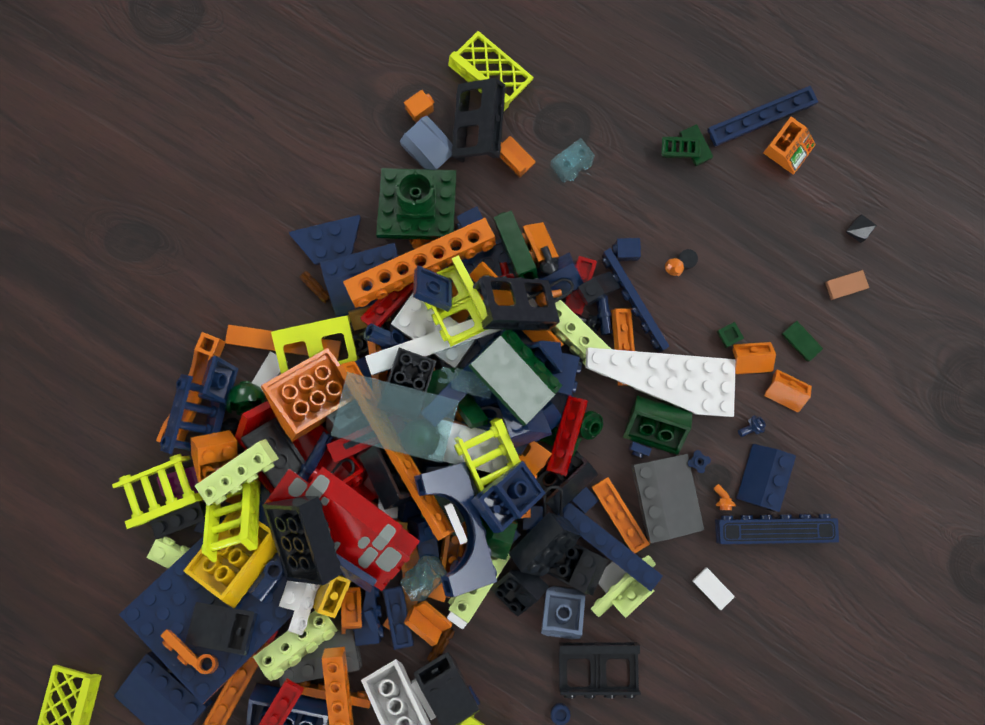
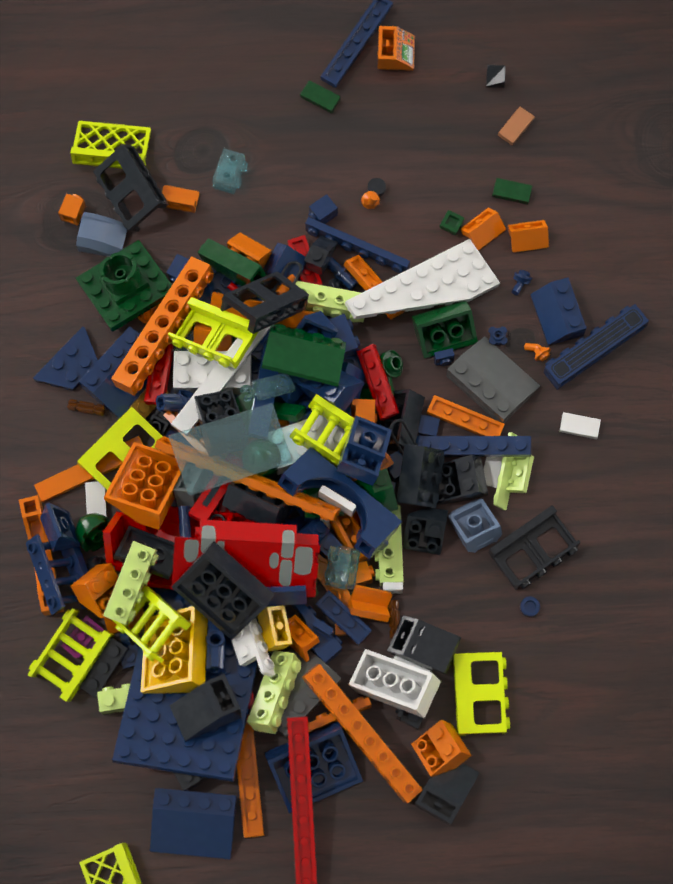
camera: 35 degrees left, 10 degrees down
orange plate [160,629,219,674] -> none
dark blue tile [413,266,452,312] -> none
black plate [539,246,559,274] -> none
dark green slope [661,137,702,158] -> none

